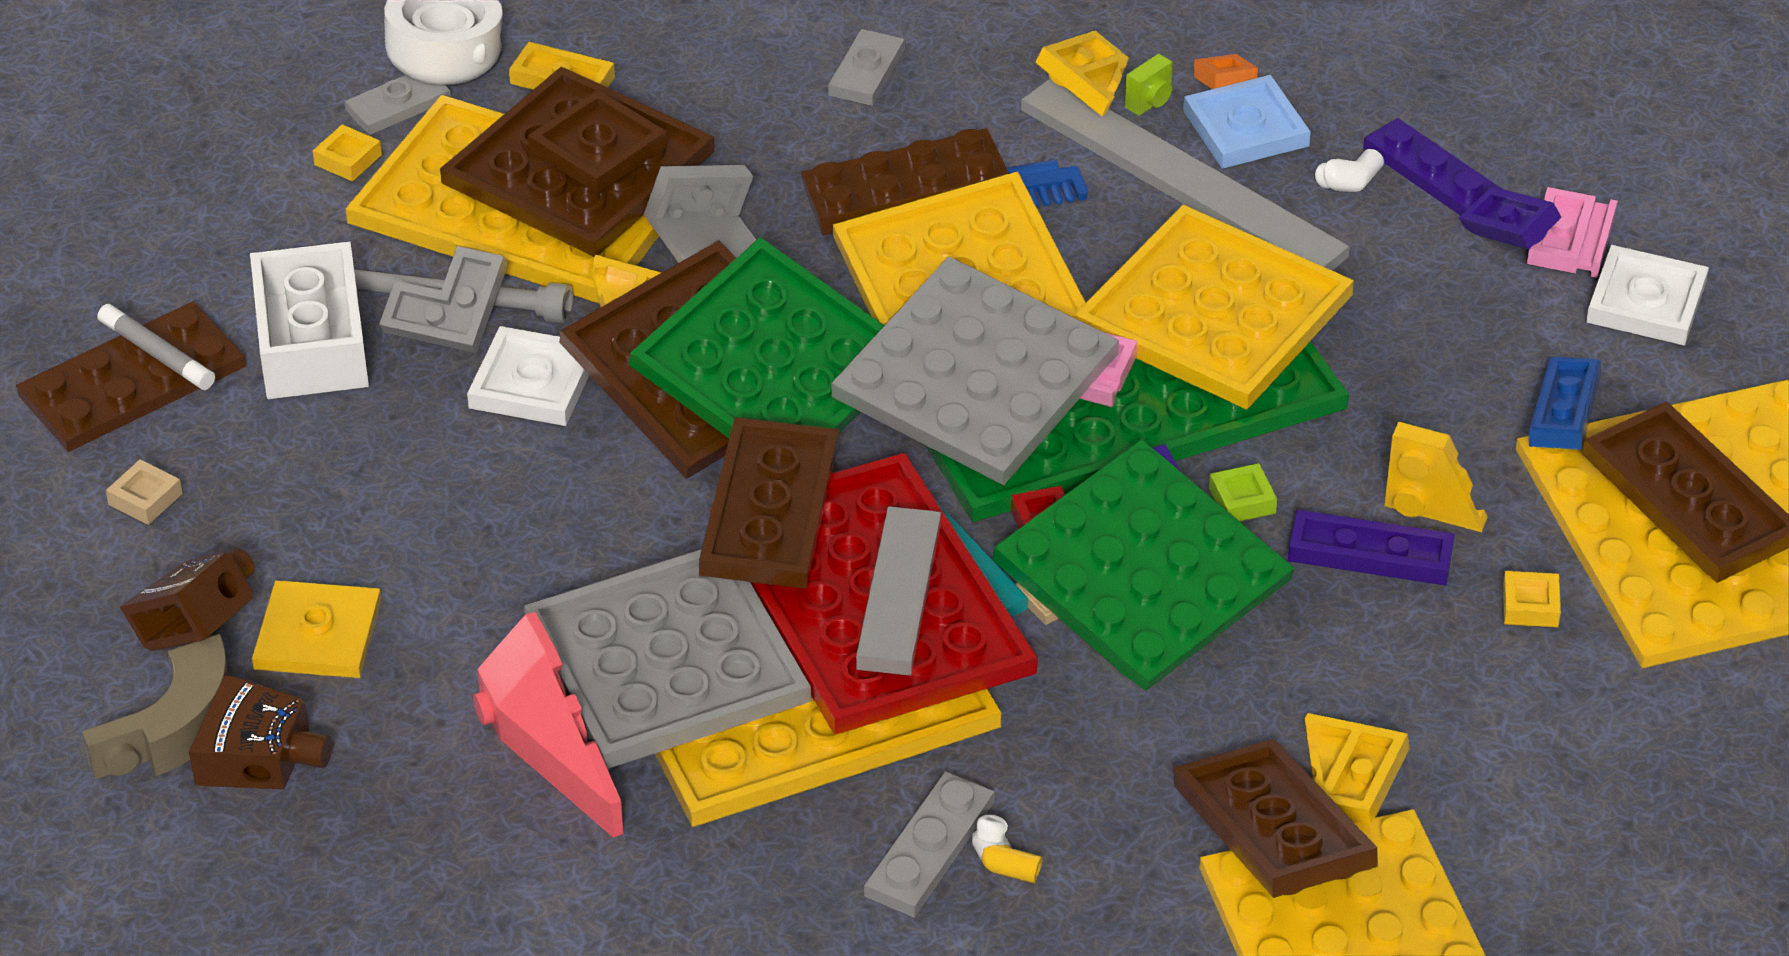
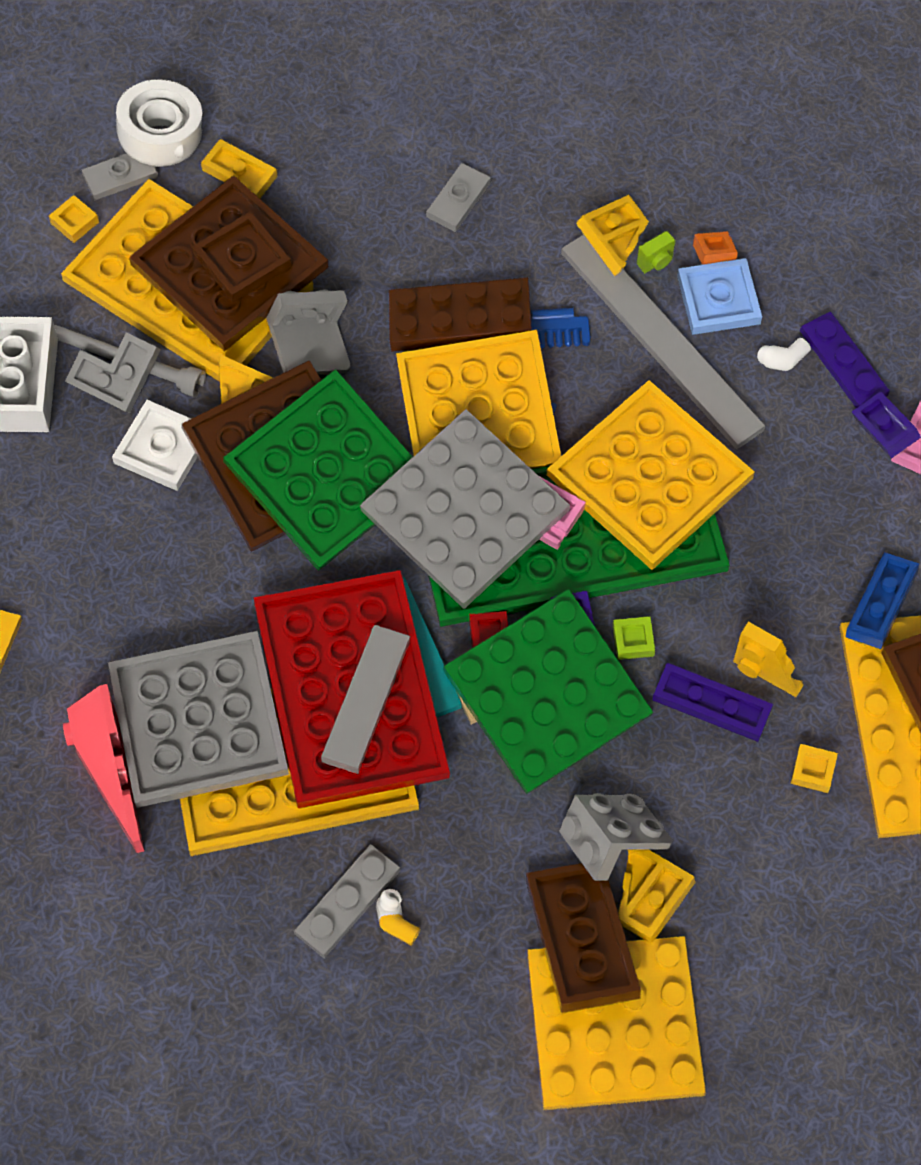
camera: 10 degrees right, 20 degrees up
reddish brown plate [699,417,839,589] -> none
none -> light grey bracket [559,793,673,881]

